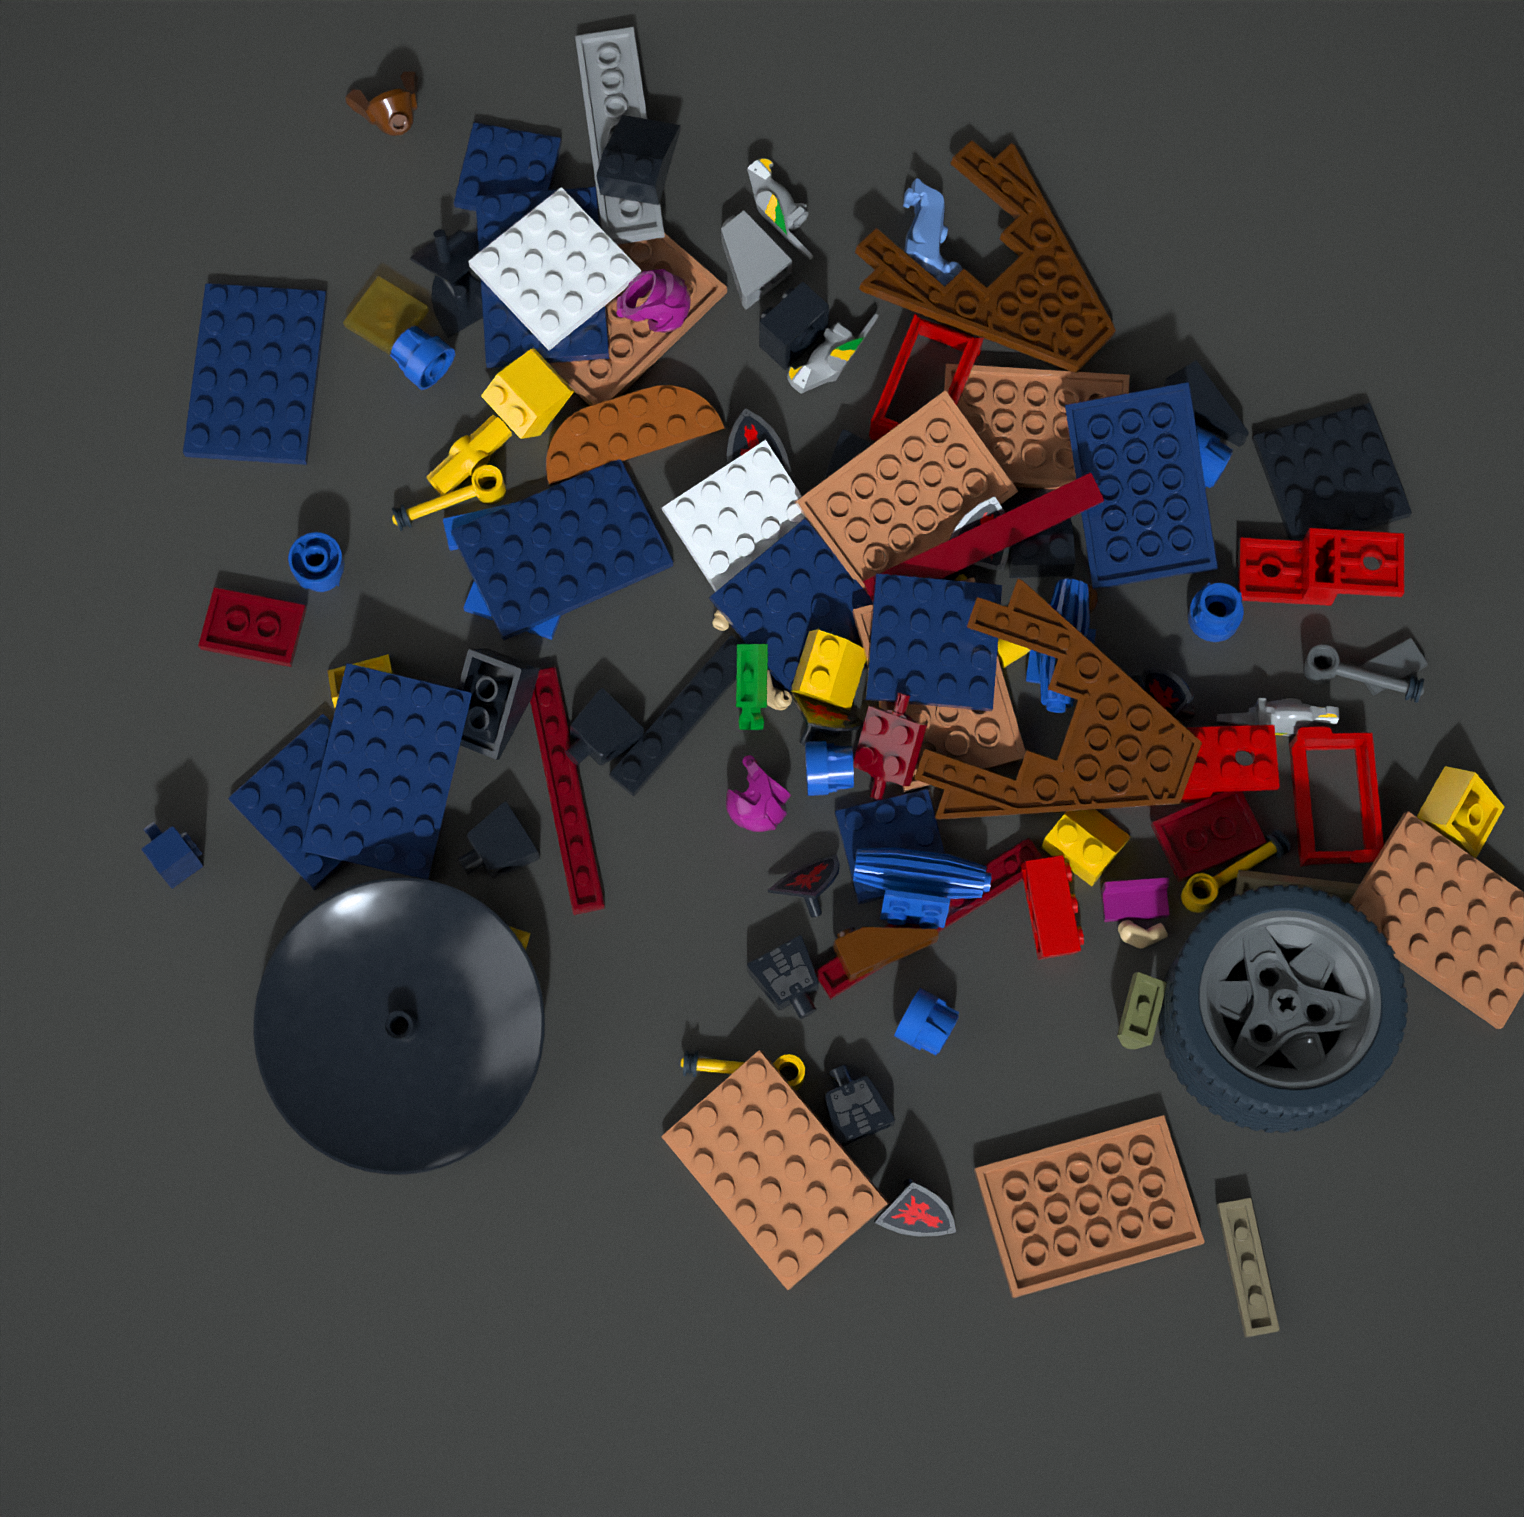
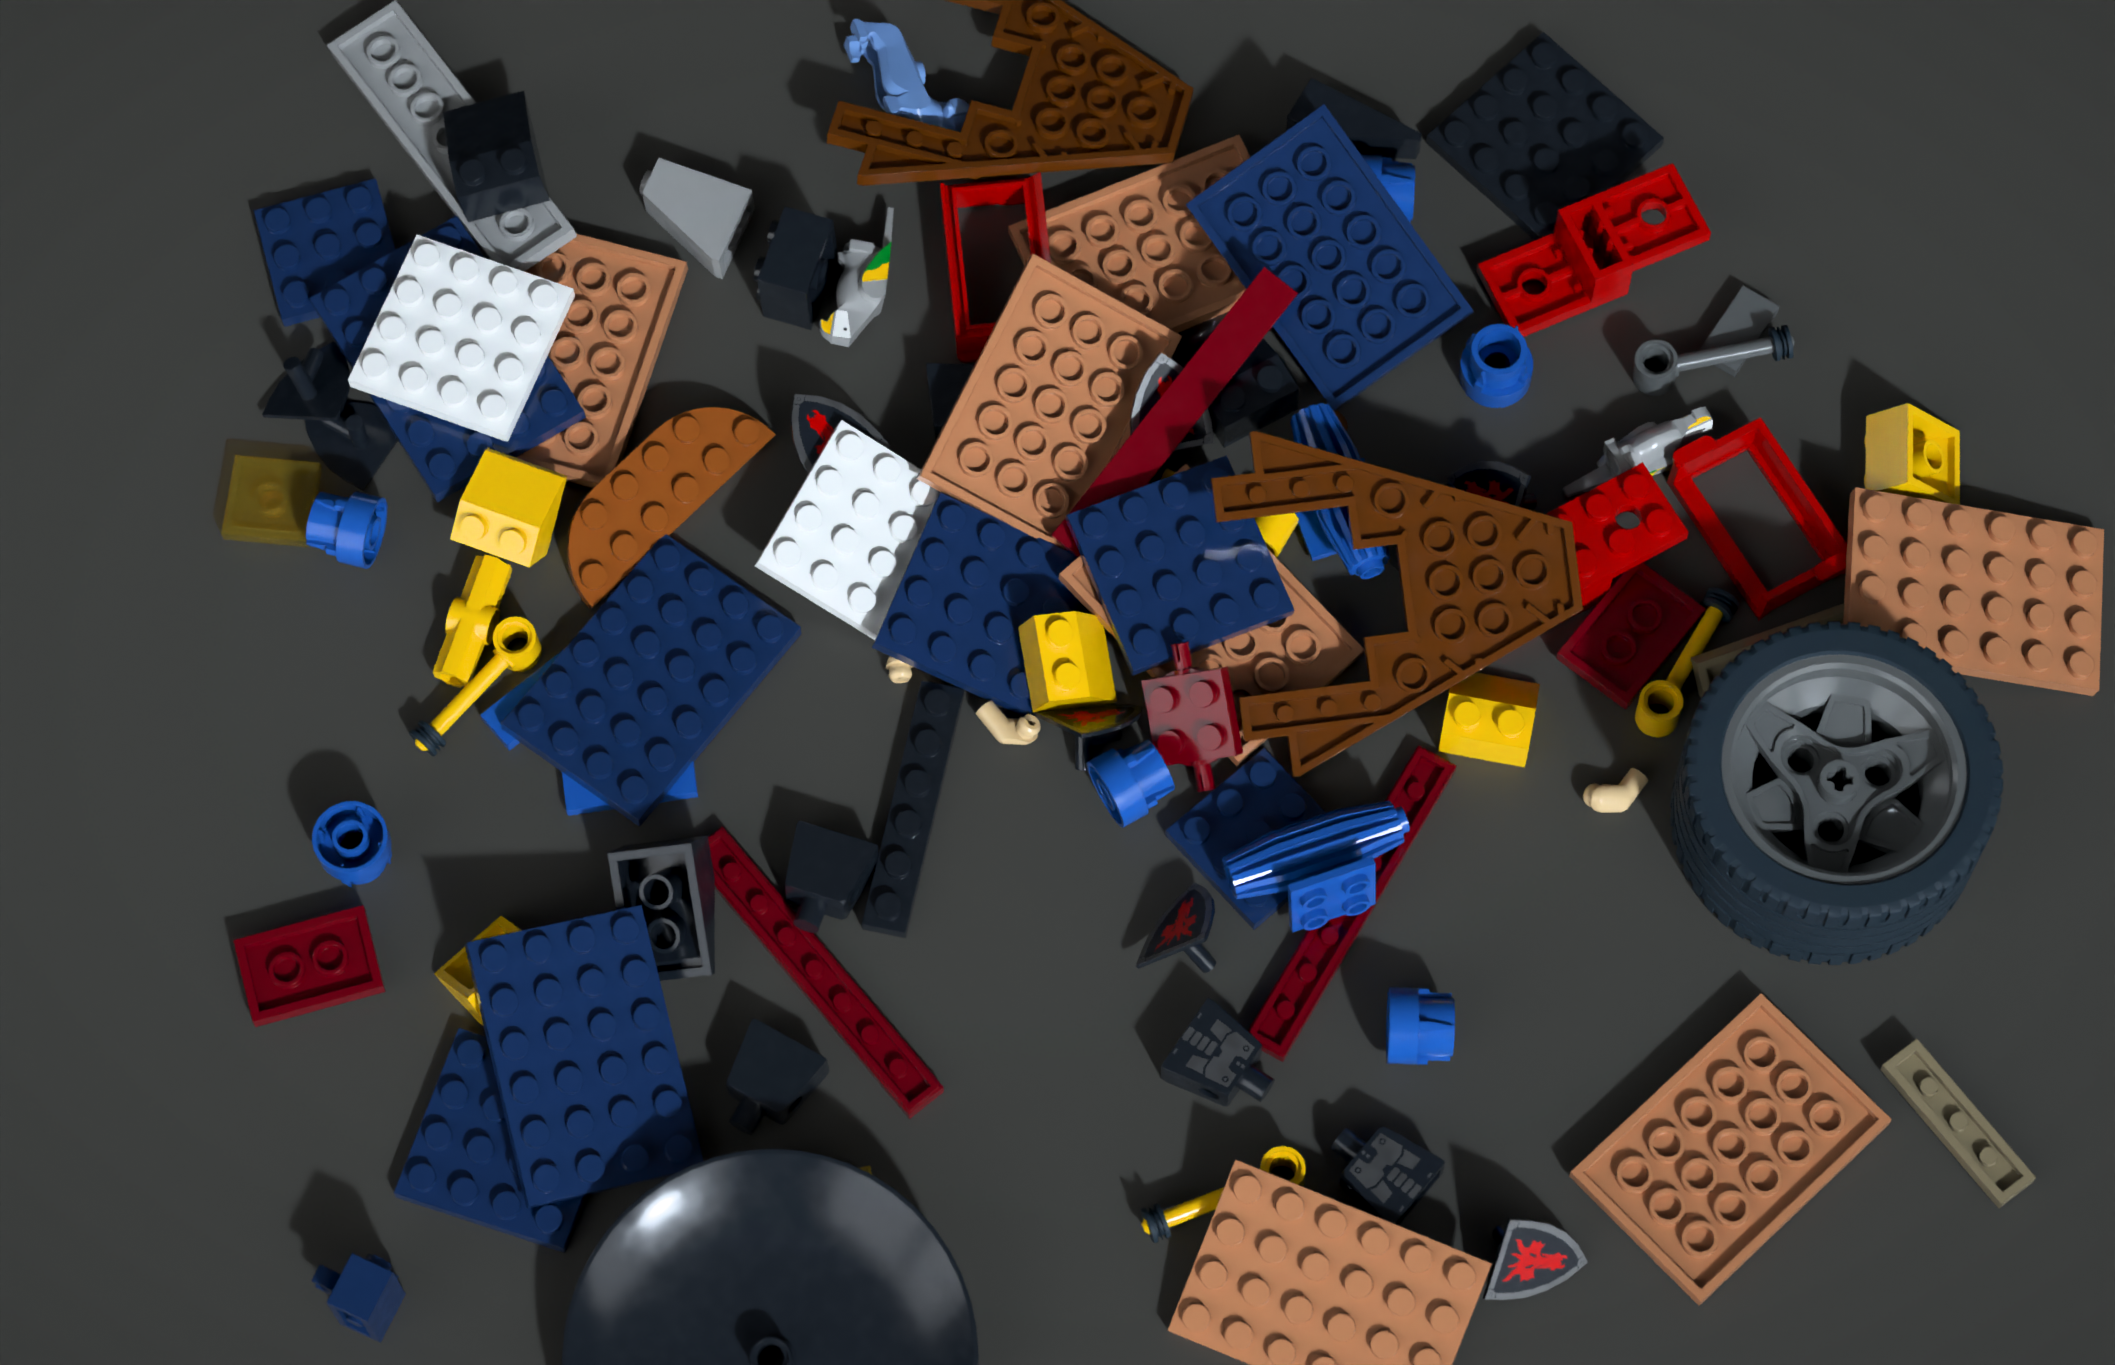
camera: 25 degrees left, 5 degrees down
dark blue plate [183,283,328,465] -> none
reddish brown piece [345,71,418,136] -> none
magenta helmet [617,269,691,333] -> none
magenta helmet [726,755,791,832] -> none
green plate [736,644,768,730] -> none
light grey animal [747,158,813,260] -> none
reddish brown slope [833,927,939,982] -> none
red brick [1020,855,1084,960] -> none
magenta panel [1101,878,1170,922] -> none
olive tile [1117,972,1167,1050] -> none

